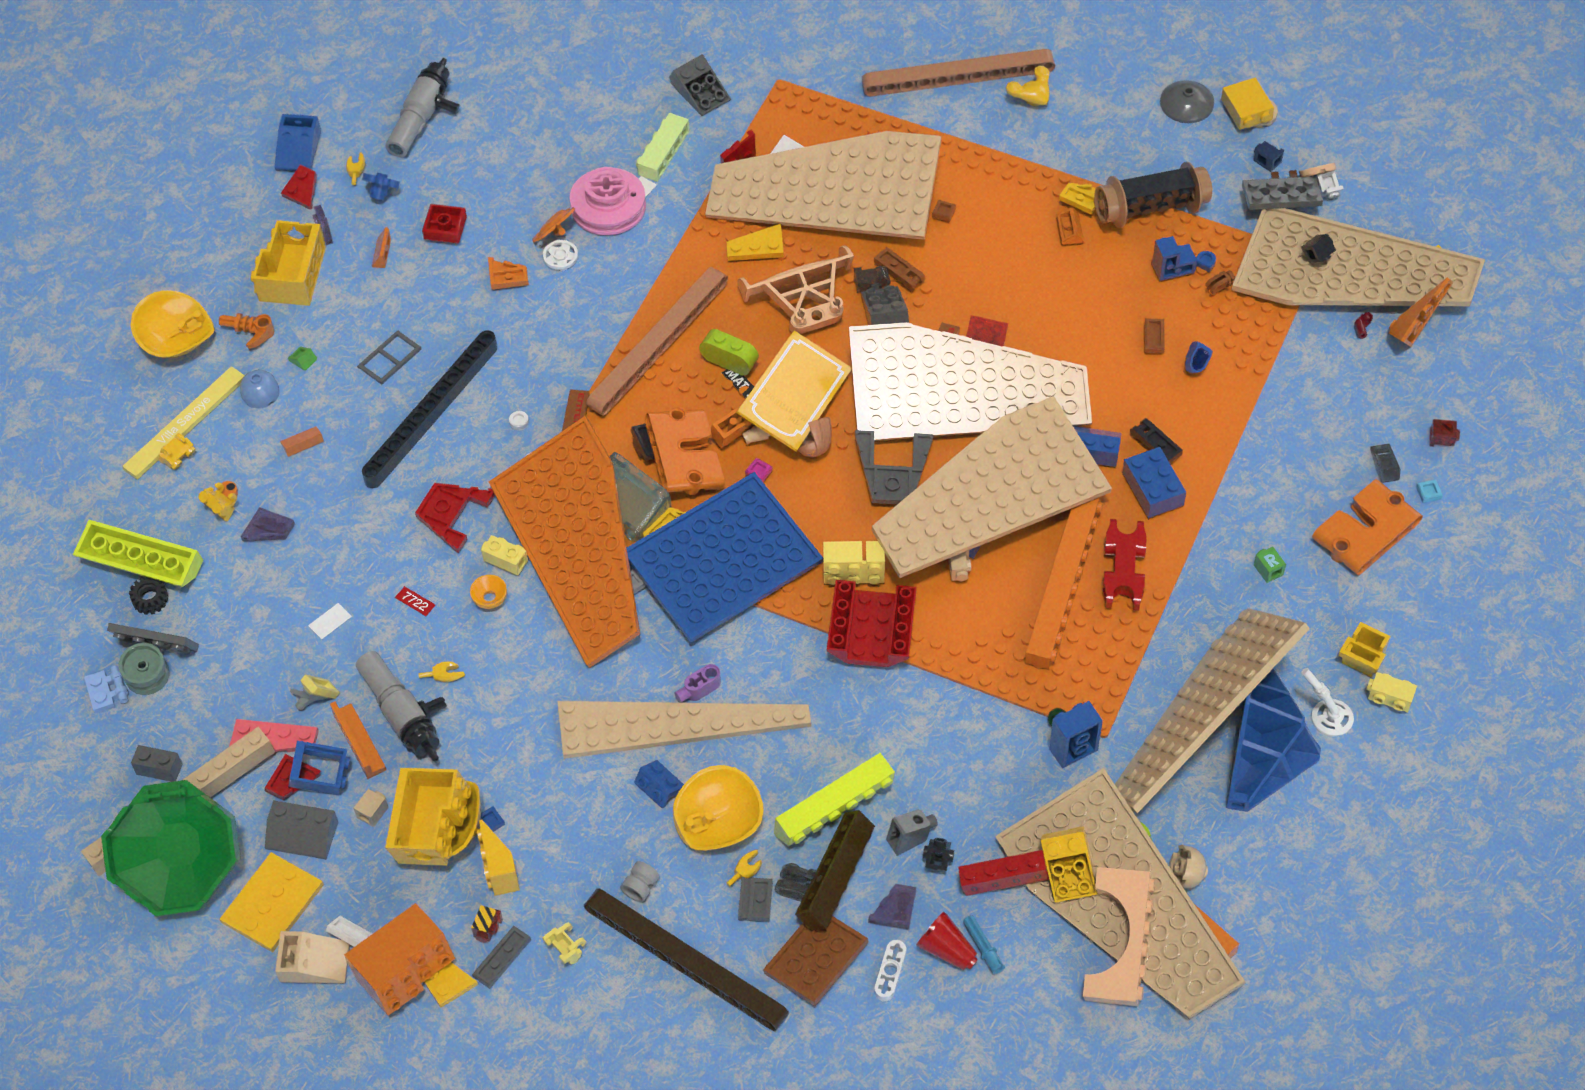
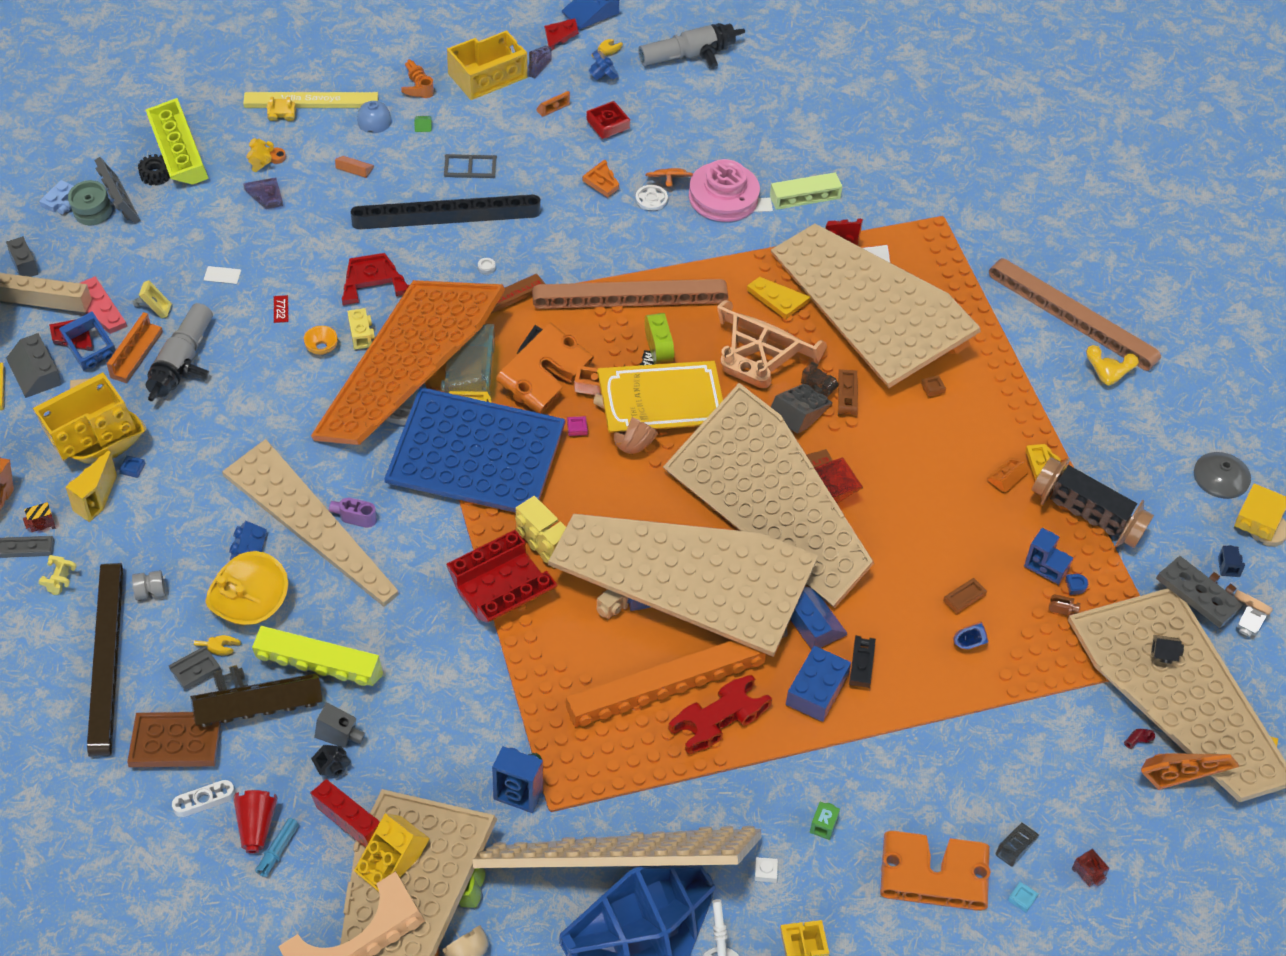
camera: 45 degrees right, 5 degrees down
yellow piece [131,290,214,358] -> none
yellow hand [418,661,465,682] -> none
dark grey slope [669,54,731,116] -> none
dark grey wing [855,430,933,504] -> none
clear purple wing [868,884,917,930] -> none

